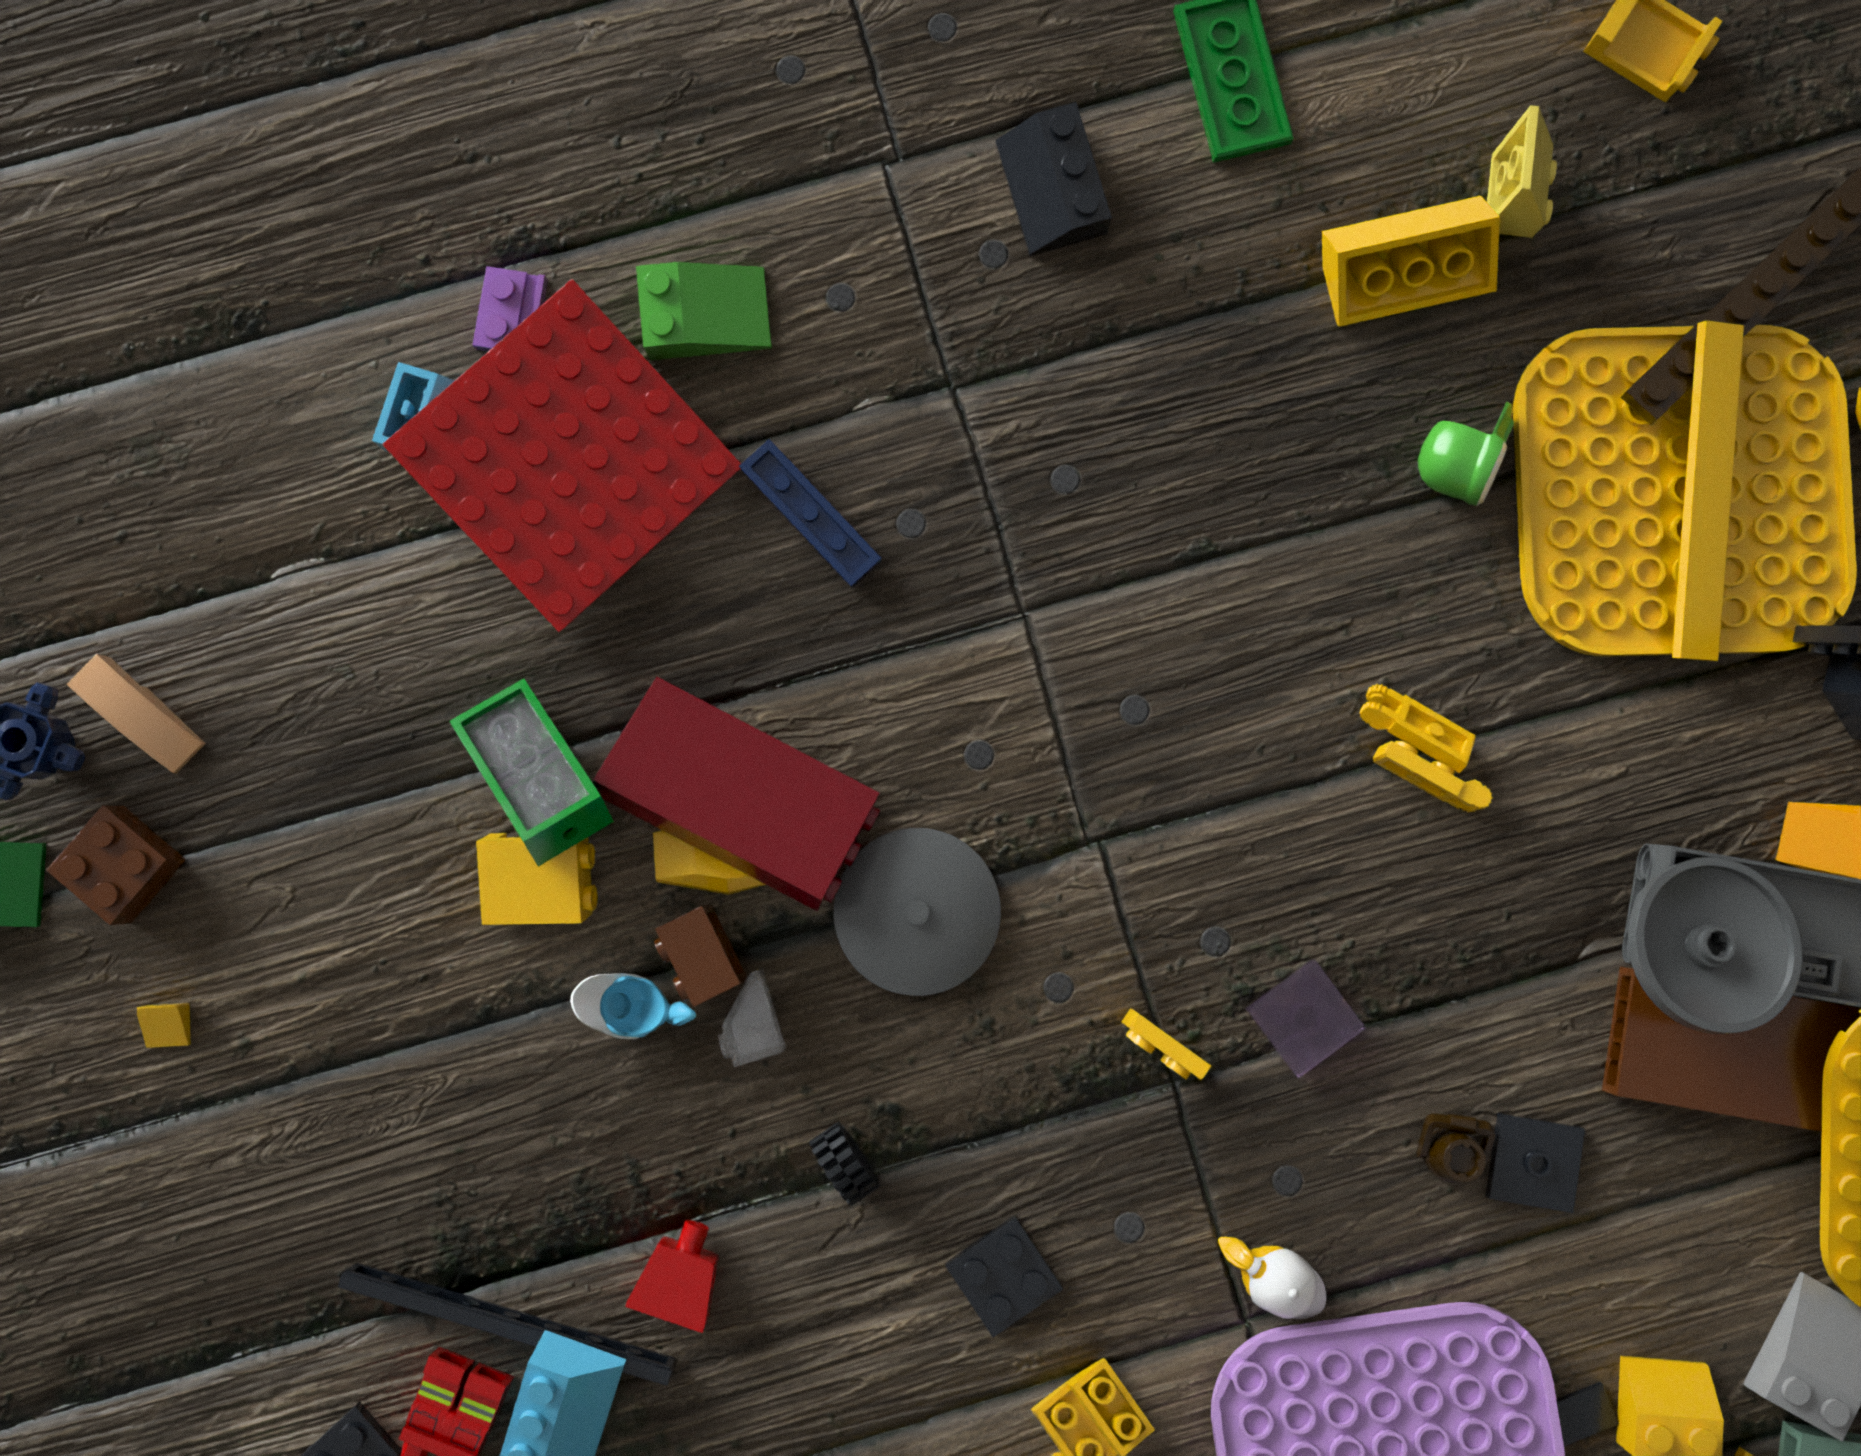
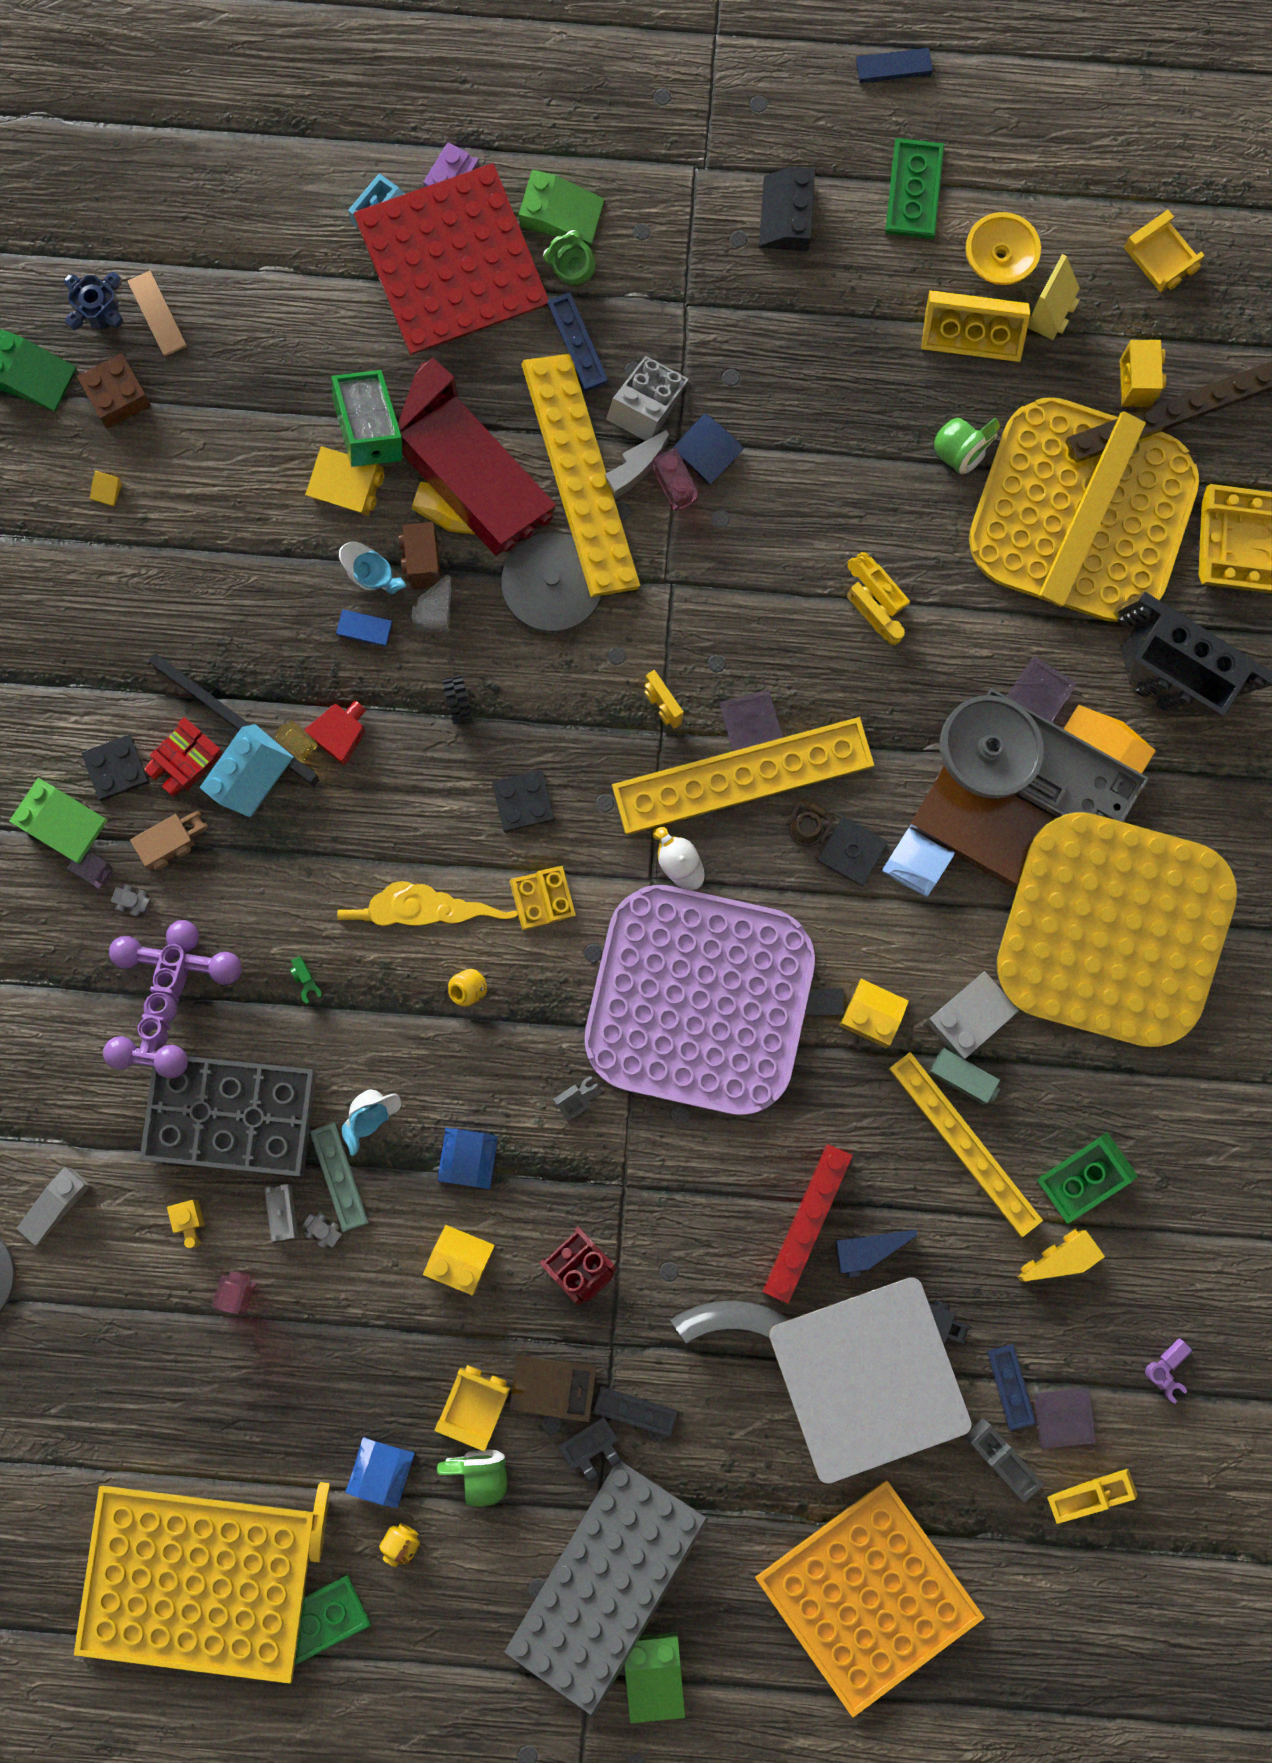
camera: 20 degrees right, 5 degrees down
none -> clear yellow brick [274,720,318,763]
none -> blue tile [336,609,393,647]
none -> dark red slope [398,357,458,433]
none -> yellow plate [521,354,640,597]
none -> bright green piece [543,230,596,286]
none -> light grey slope [605,430,669,499]
none -> light grey slope [606,356,689,441]
none -> yellow plate [612,717,874,835]
none -> clear pink brick [653,448,698,511]
none -> dark blue slope [671,413,744,485]
none -> light blue slope [881,828,955,897]
none -> yellow dish [966,212,1041,285]
none -> clear purple plate [1006,656,1077,722]
none -> yellow brick [1120,340,1166,407]

